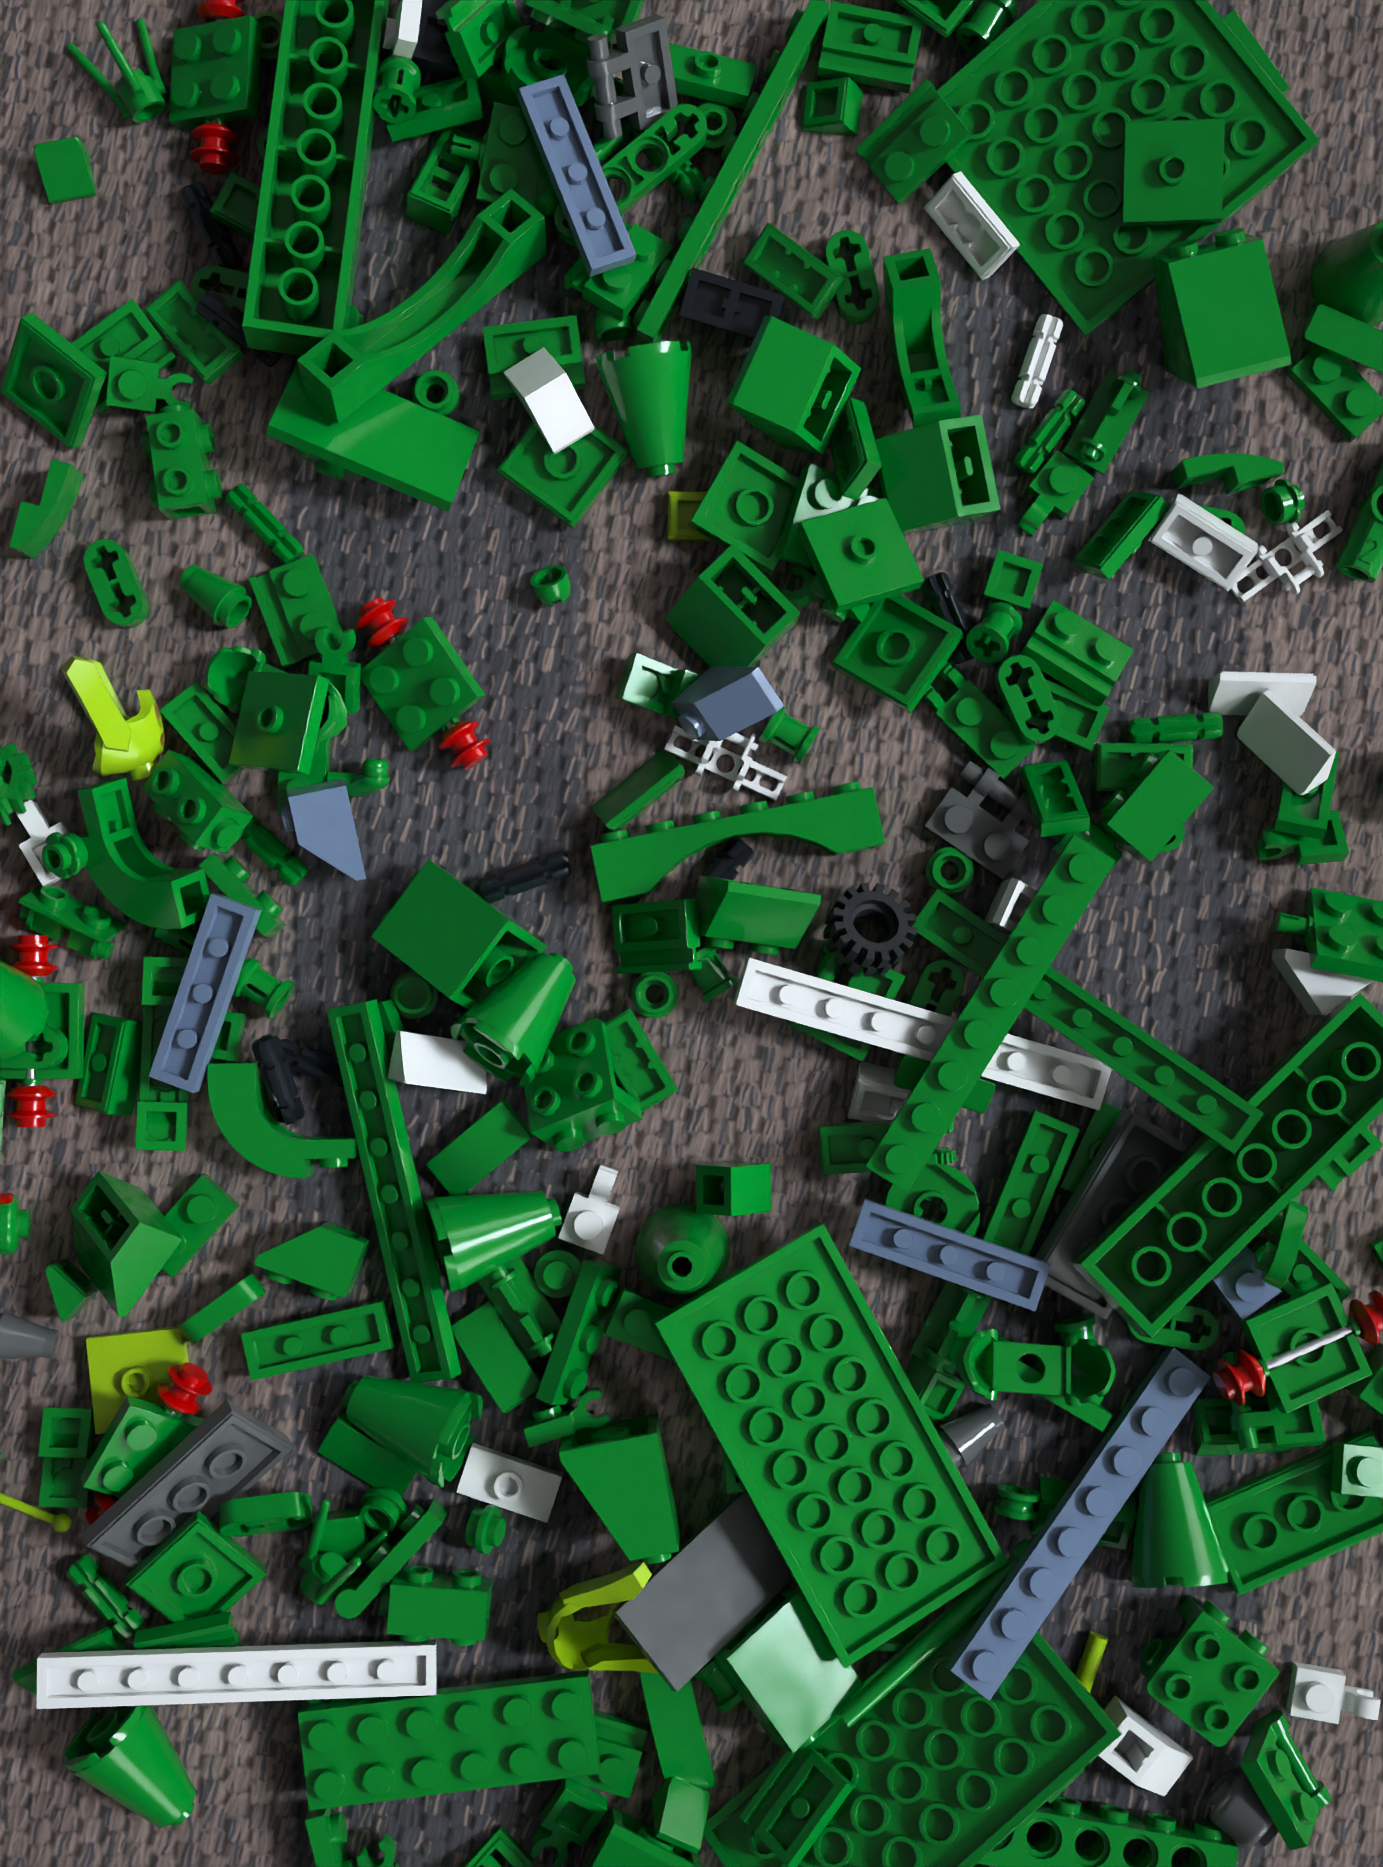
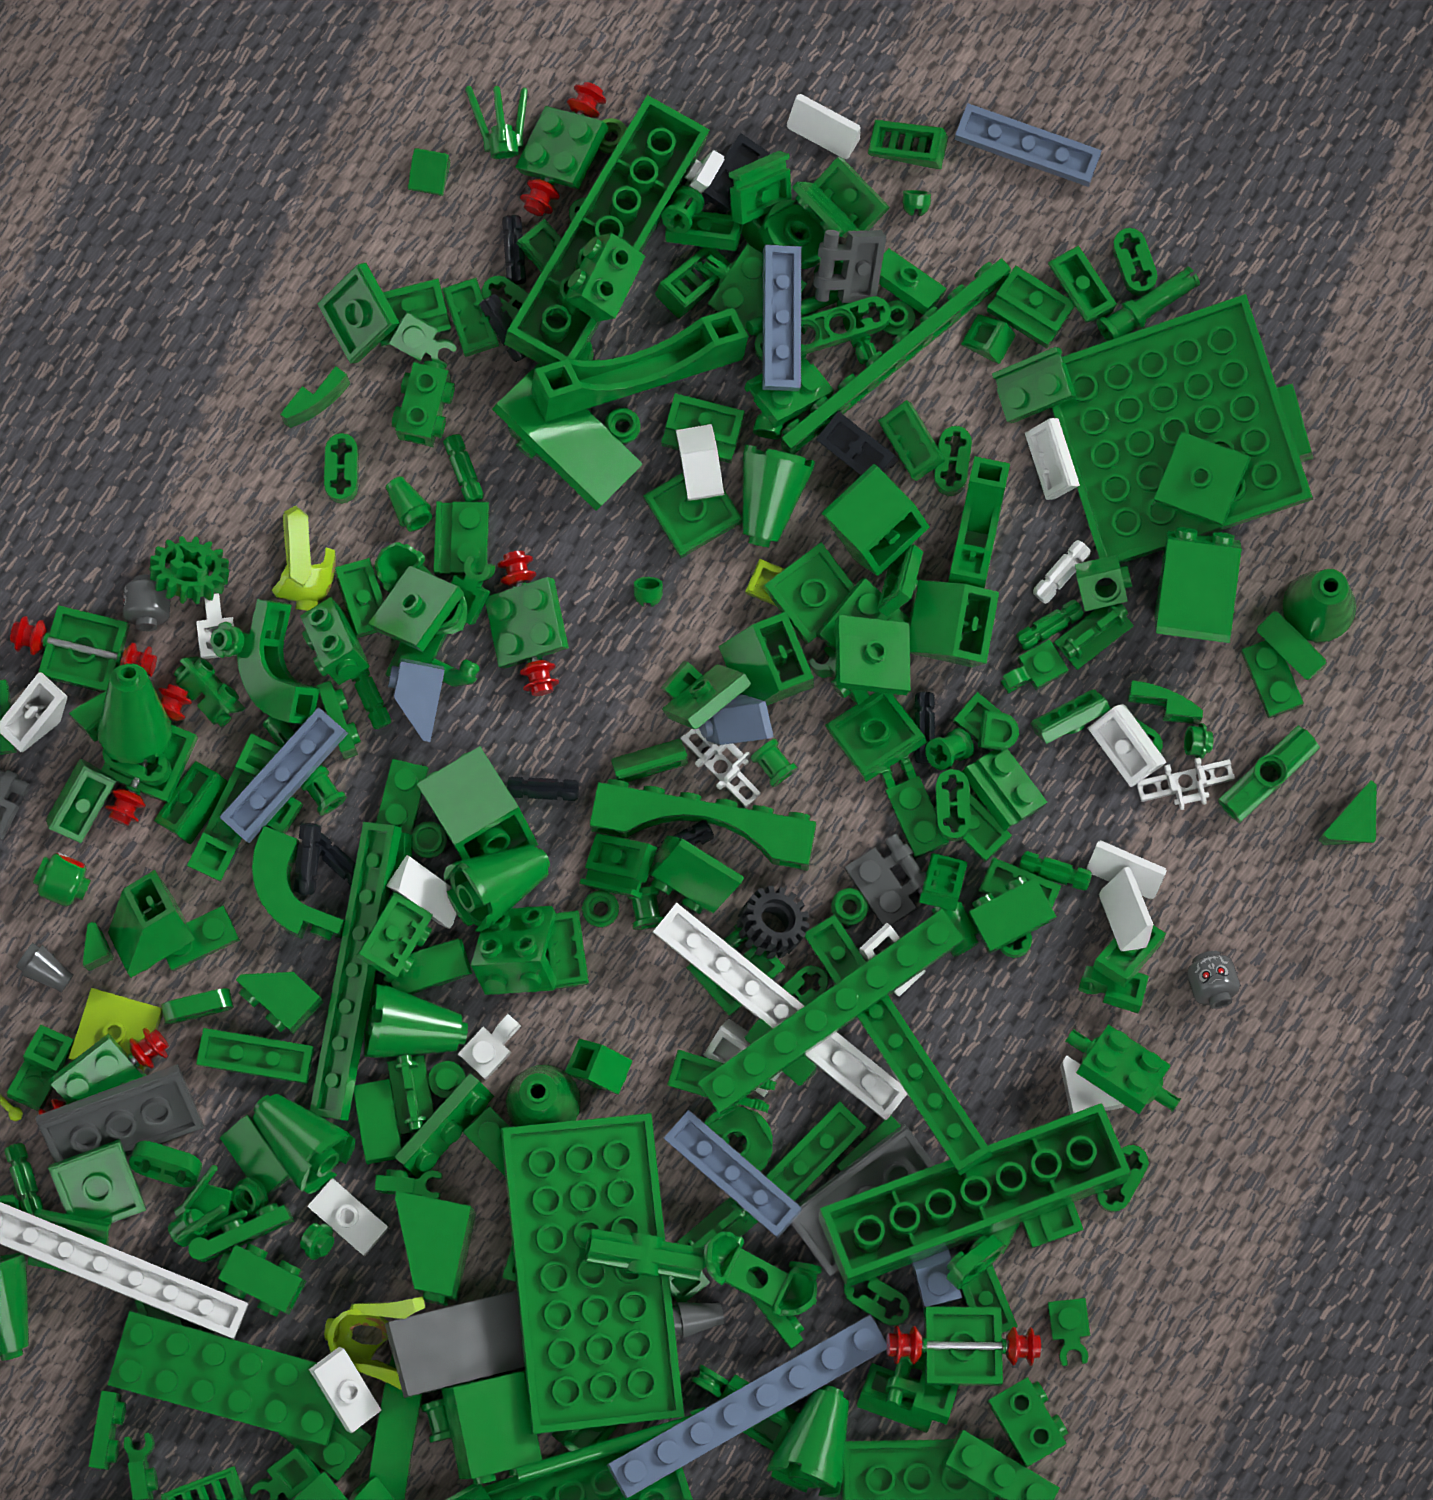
camera: 25 degrees right, 10 degrees down
none -> white plate [309,1347,381,1433]
none -> green bracket [356,891,433,983]
none -> green plate [376,759,429,834]
none -> green brick [564,233,646,322]
none -> green piece [585,1229,704,1281]
none -> green plate [662,664,751,730]
none -> green tile [978,710,1019,750]
none -> green brick [1075,554,1133,611]

